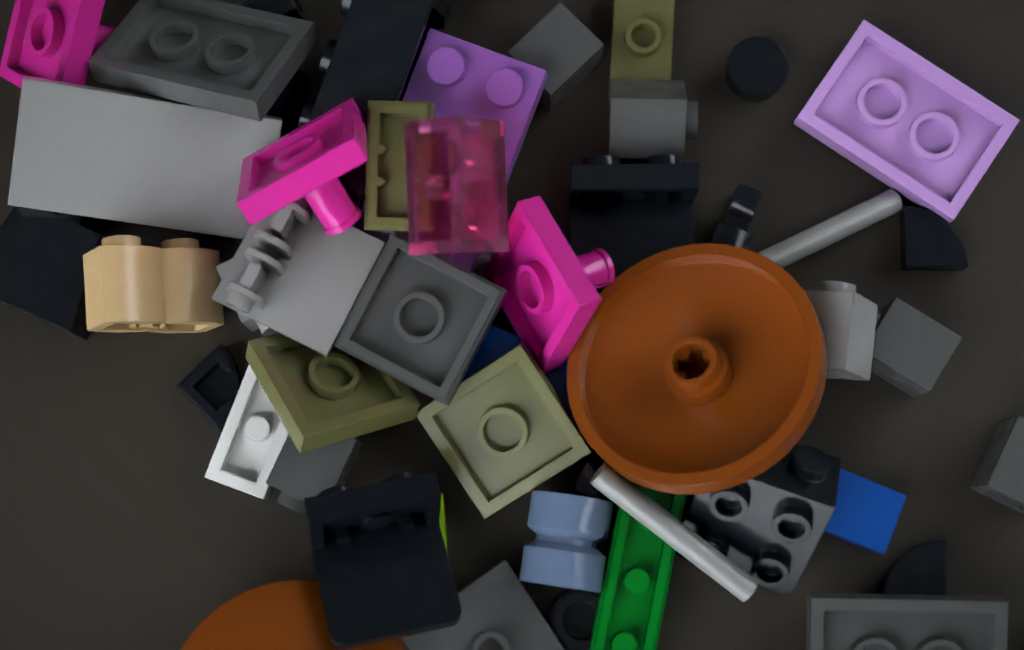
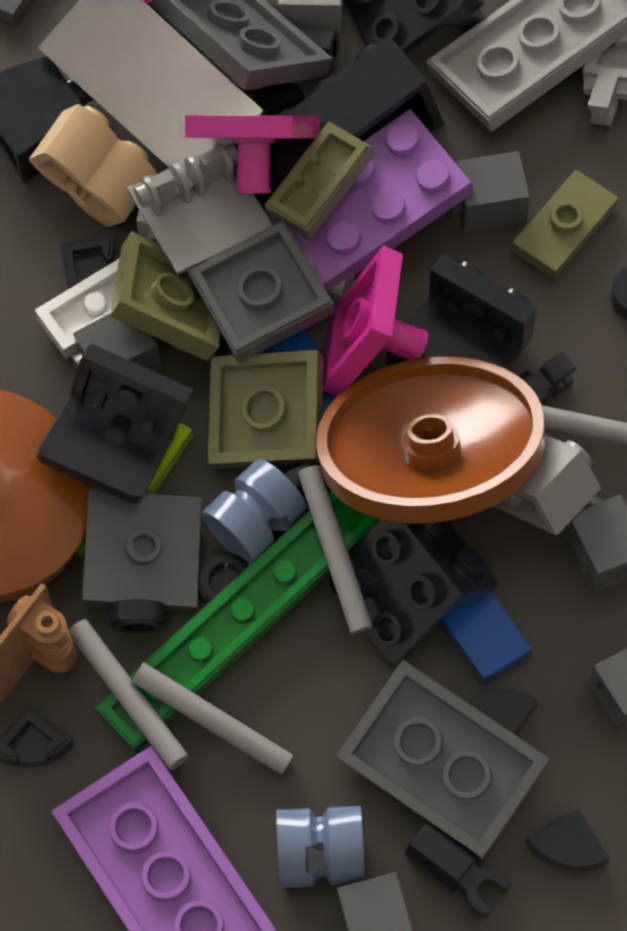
camera: 35 degrees right, 15 degrees down
clear pink brick [404,116,509,255] -> none
dark grey brick [608,79,698,160] -> none

